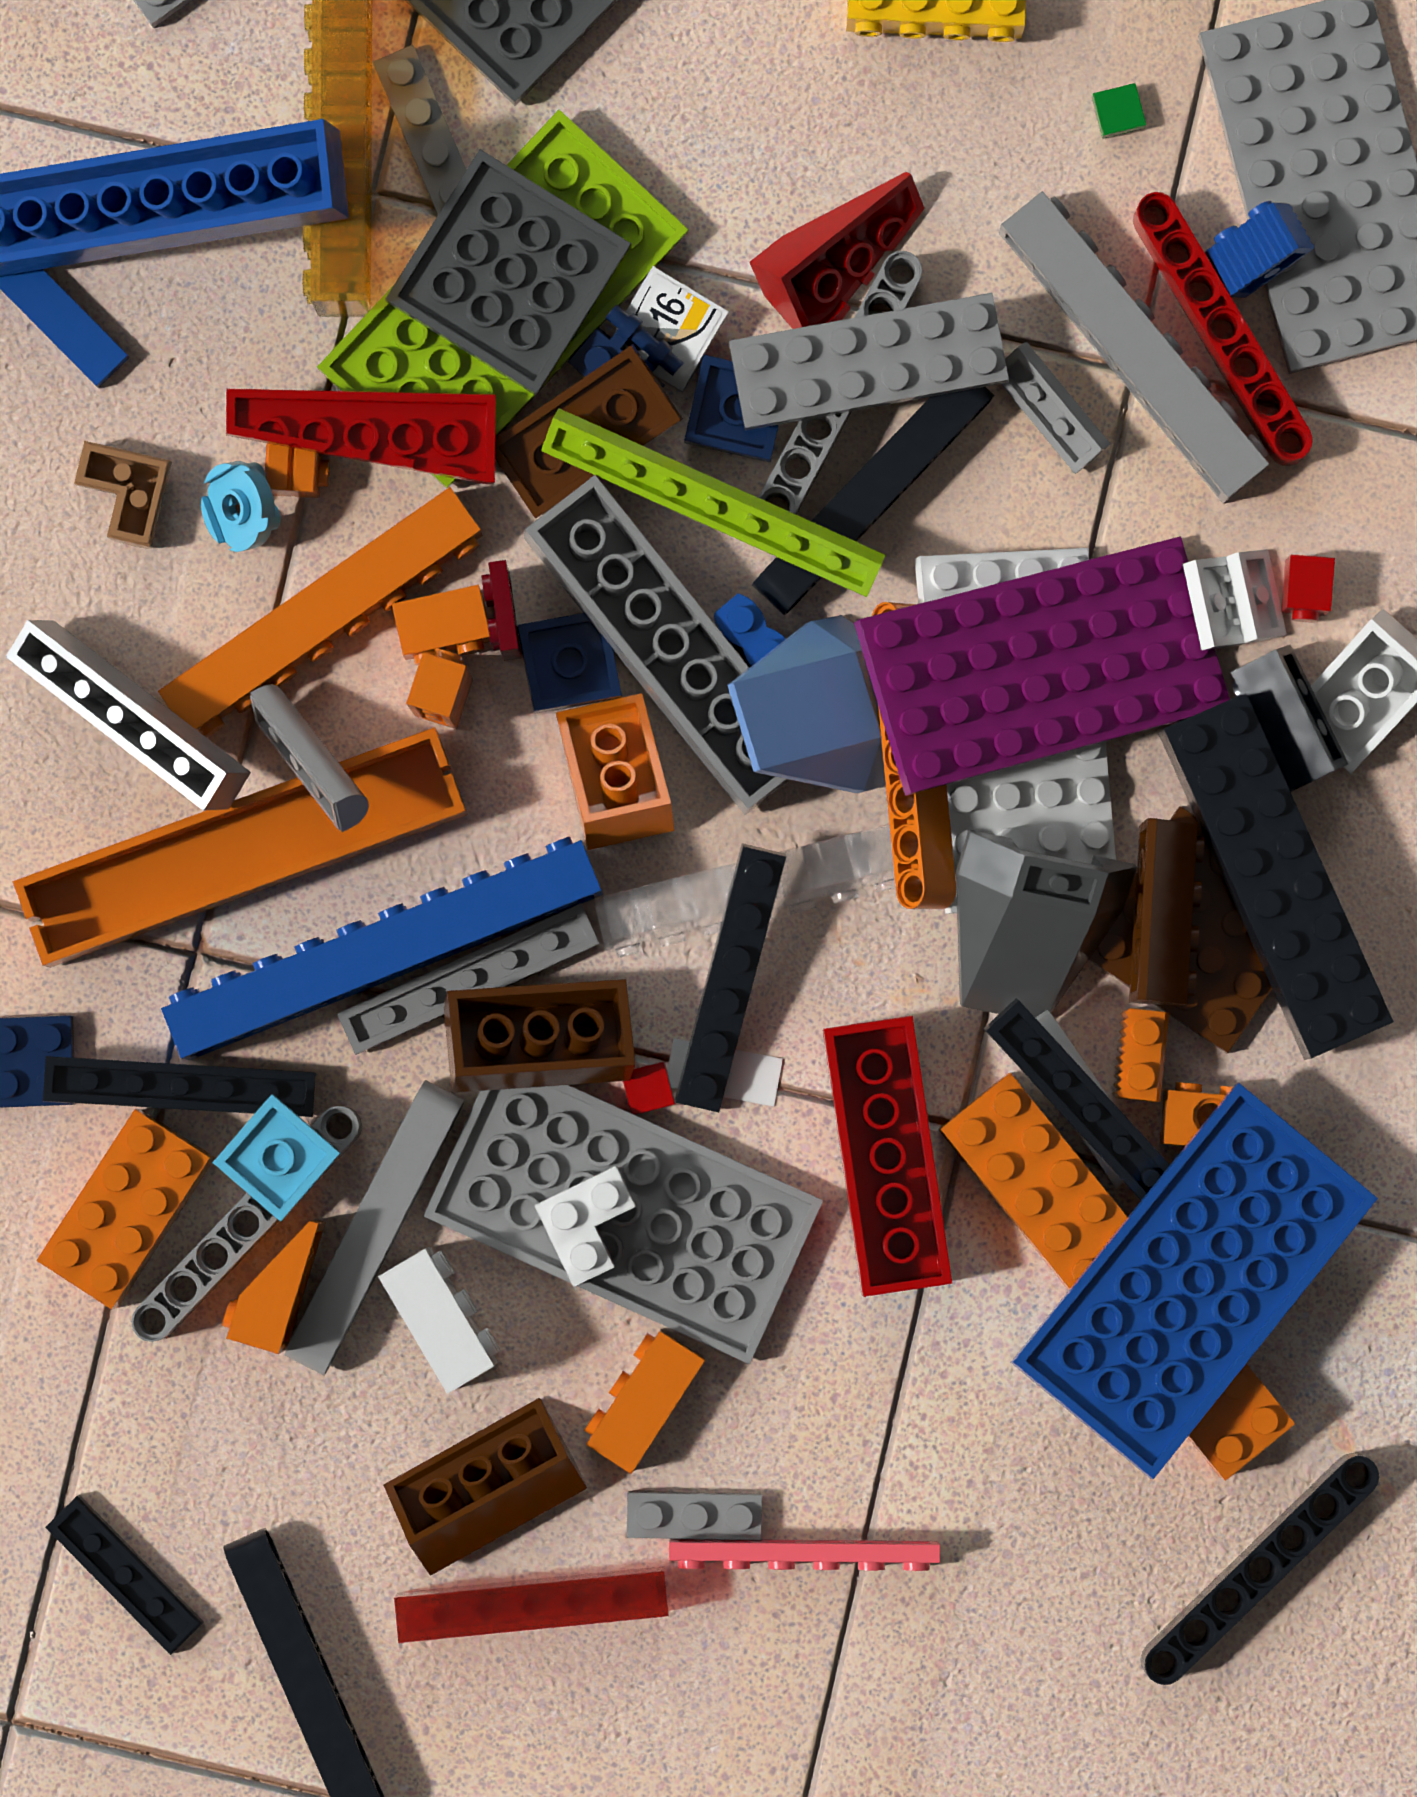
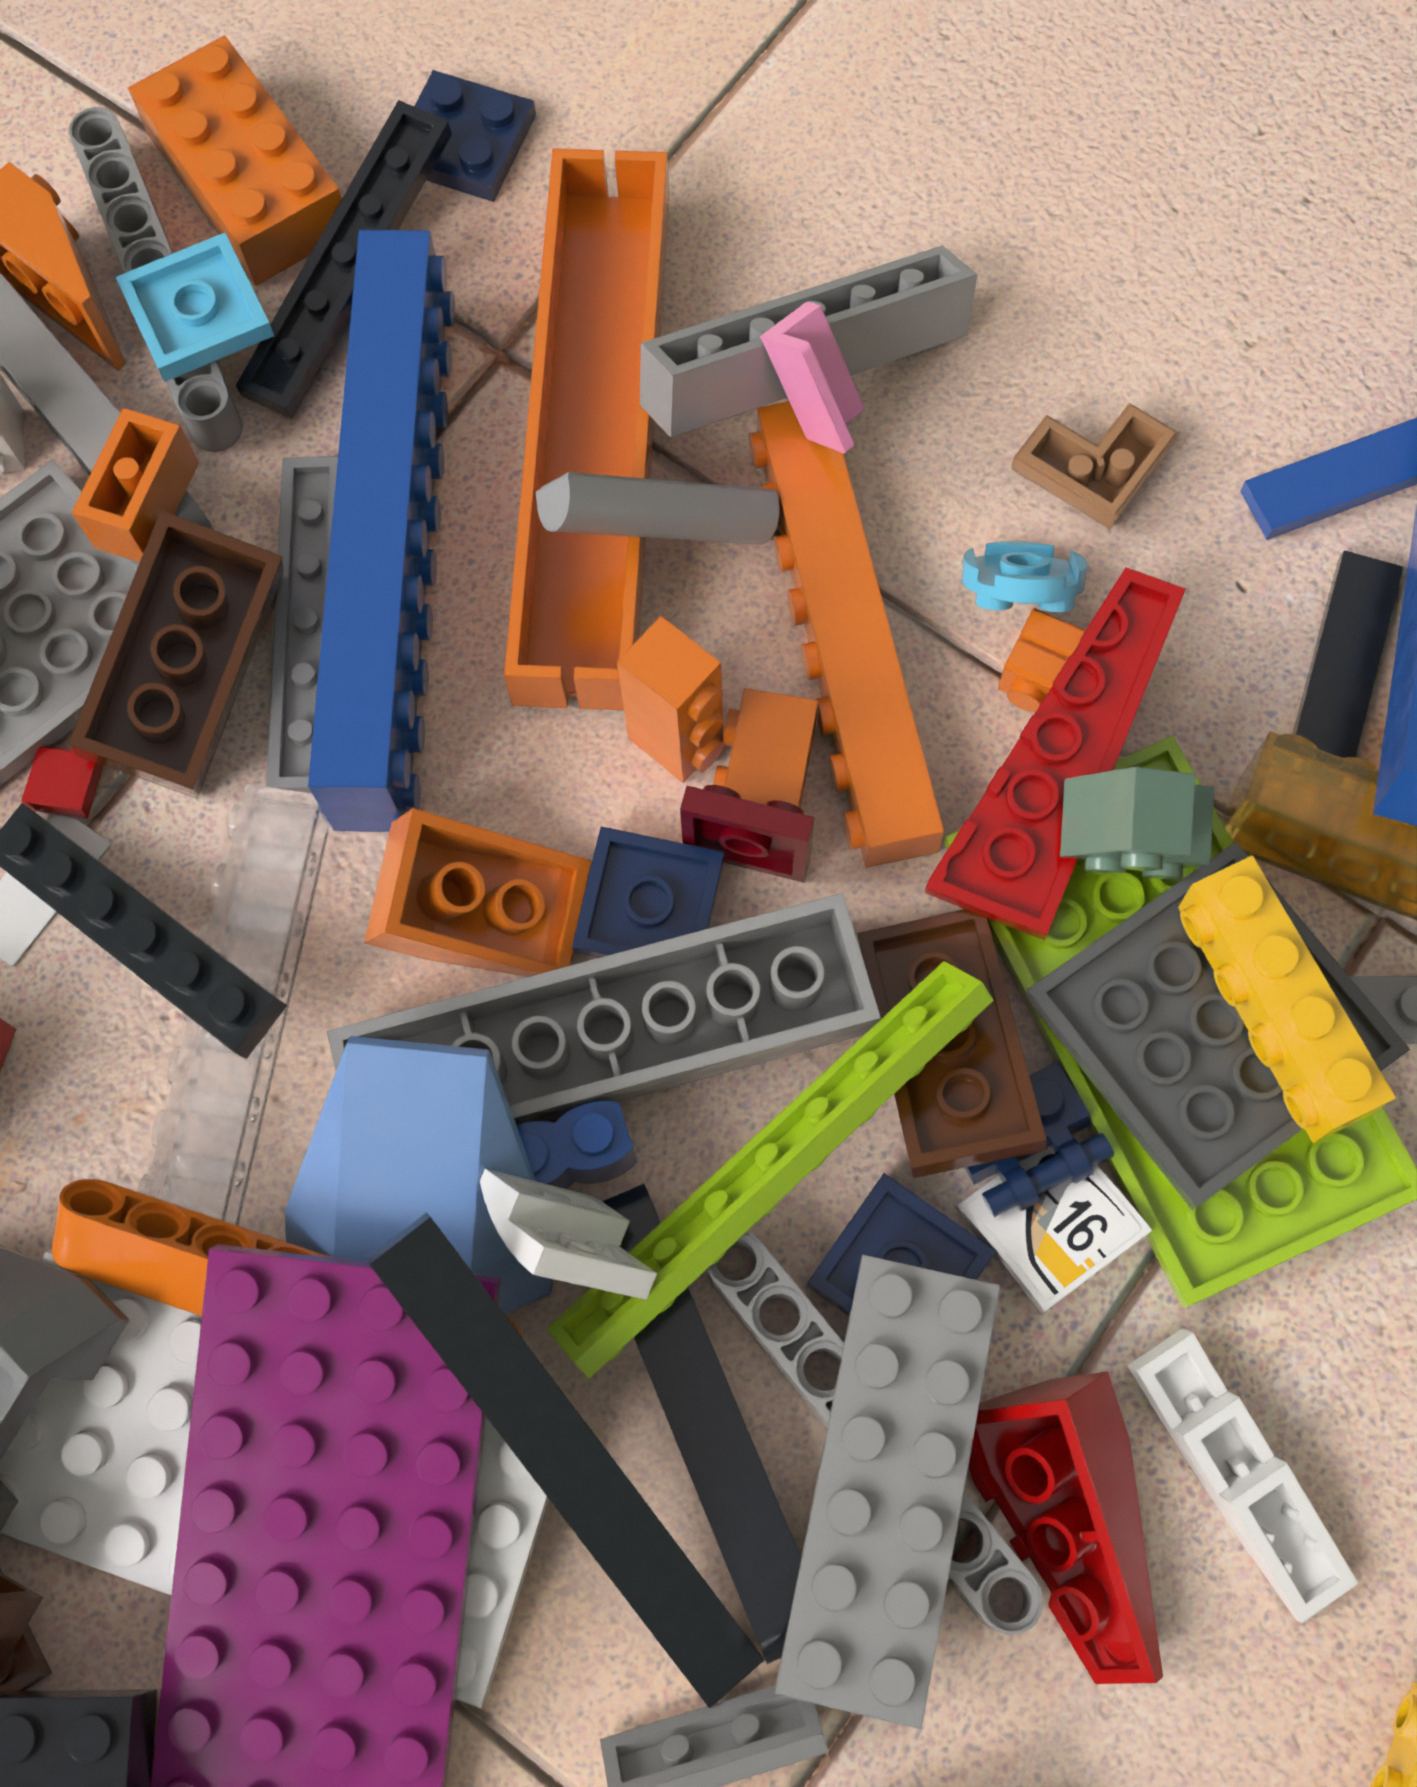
camera: 115 degrees right, 15 degrees down
none -> orange brick [71,408,199,562]
none -> black tile [366,1212,765,1709]
none -> white slope [480,1168,657,1300]
none -> bright pink panel [760,301,865,453]
none -> sand green brick [1060,767,1214,879]
none -> white slope [1127,1328,1359,1623]
none -> yellow brick [1178,855,1396,1143]
none -> black tile [1283,550,1403,789]

